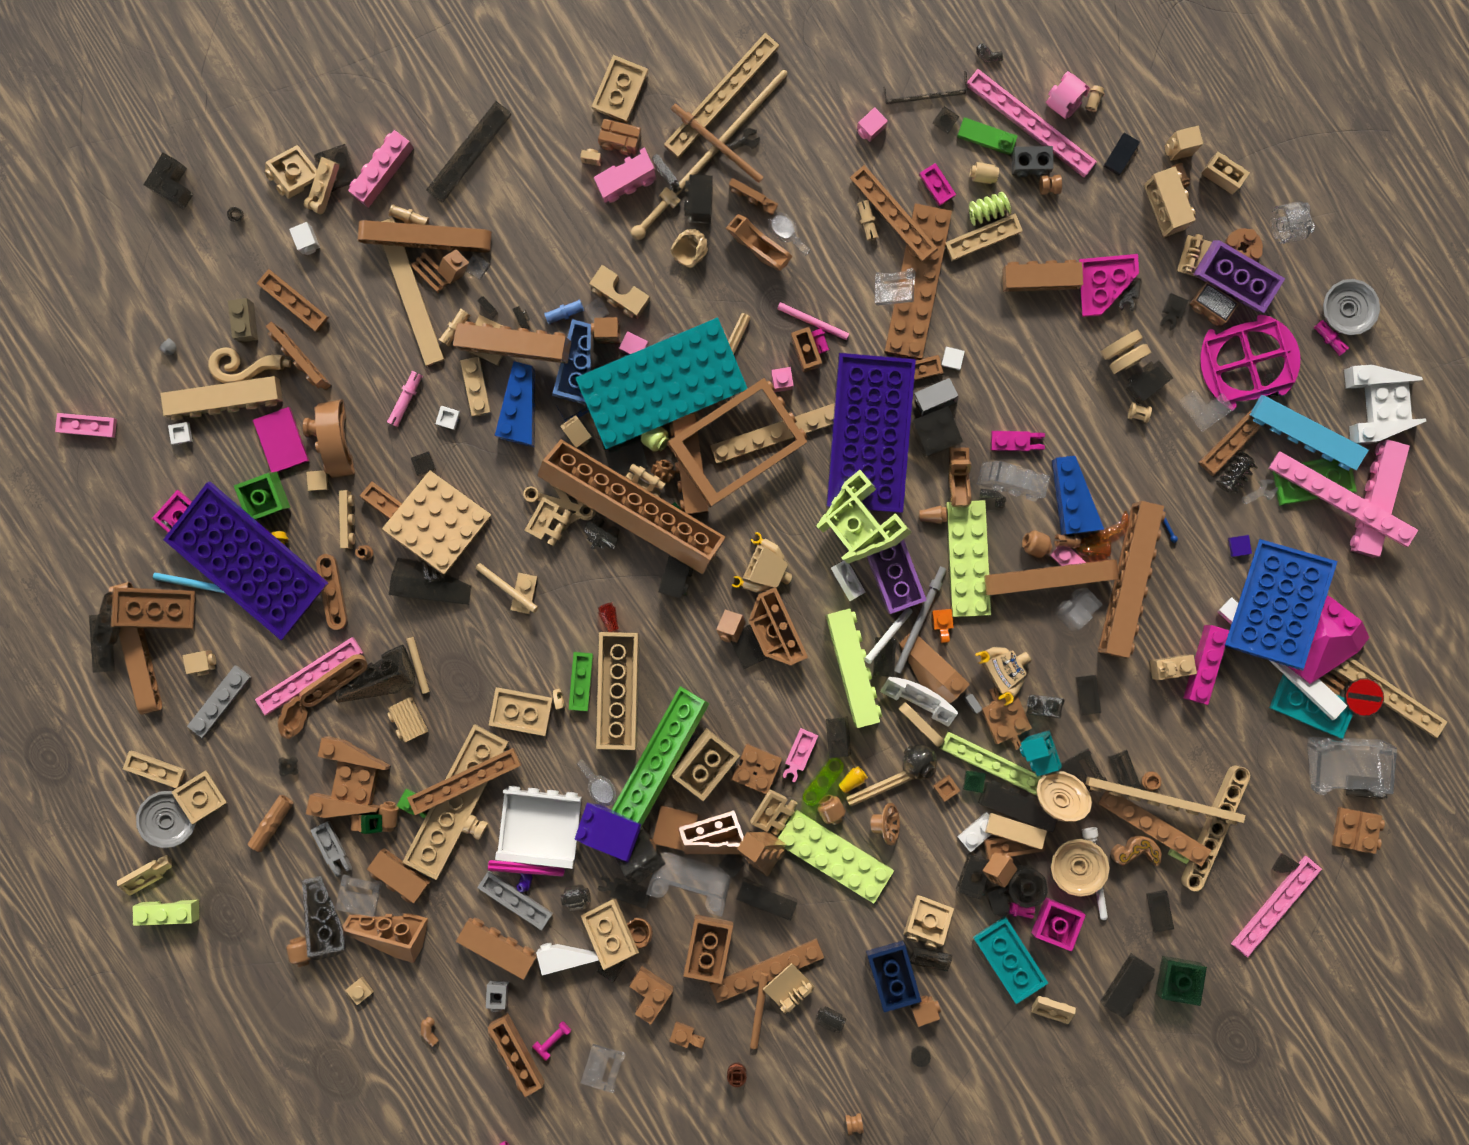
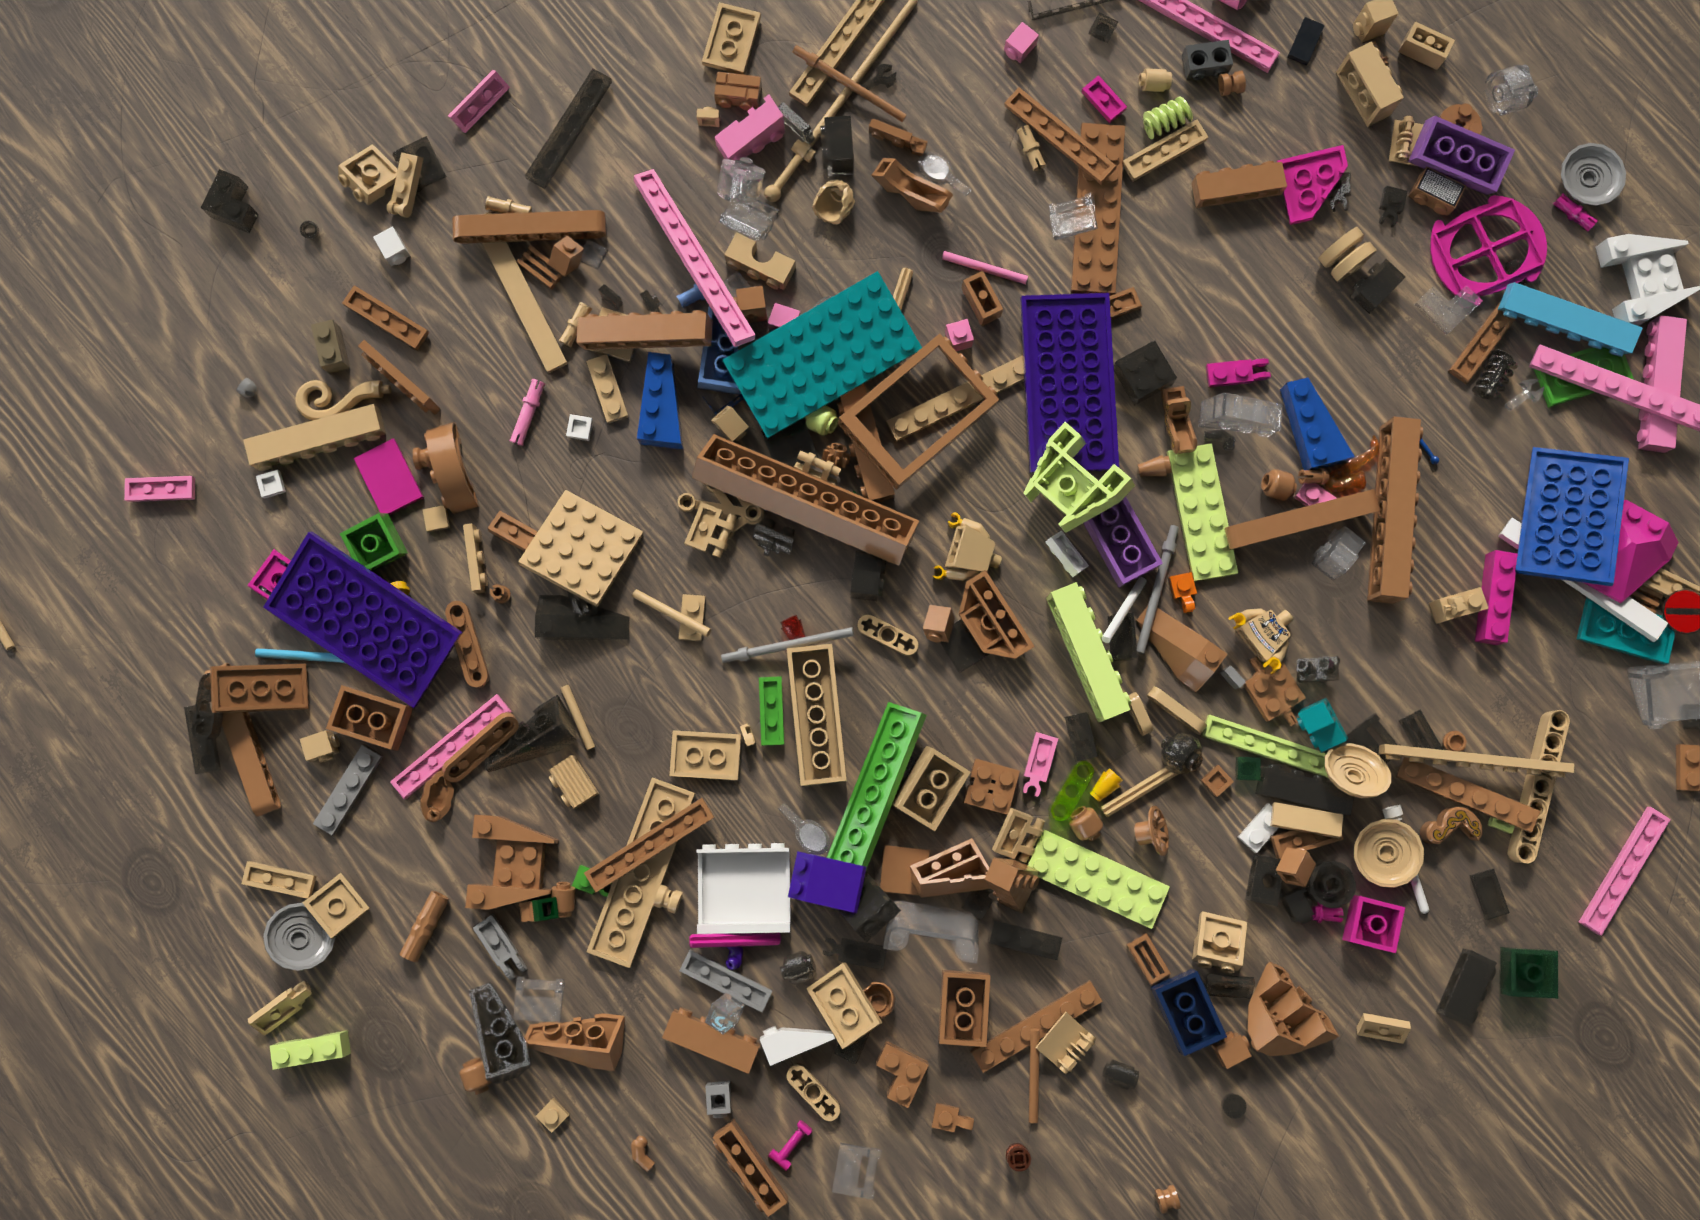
camera: 10 degrees left, 5 degrees down
clear smoke plate [278,756,299,776] -> none
bright pink brick [348,130,414,208] -> none
medium nougat brick [367,848,431,903] -> none
clear smoke tile [411,451,436,476] -> none
dark pink pin [811,328,830,354] -> none
white slope [880,677,958,727] -> none
light grey hinge [914,378,958,417] -> none
white tile [941,347,965,370] -> none
bright green hinge [957,117,1017,155] -> none
teal plate [973,916,1048,1004] -> none
clear smoke tile [1076,674,1101,715] -> none
tan bush [1128,402,1152,423] -> none
dark purple tile [1228,535,1252,557] -> none
clear smoke tile [1272,853,1300,873] -> none
none -> medium nougat brick [326,685,413,751]
none -> bright pink plate [448,70,510,133]
none -> bright pink plate [634,169,755,347]
none -> clear brick [705,993,745,1035]
none -> clear brick [717,157,765,205]
none -> clear brick [719,192,779,241]
none -> light grey bar [721,627,854,663]
none -> tan beam [787,1063,840,1121]
none -> tan beam [858,615,918,656]
none -> medium nougat tile [1126,933,1171,986]
none -> tan beam [1129,692,1154,736]
none -> medium nougat brick [1248,962,1339,1056]

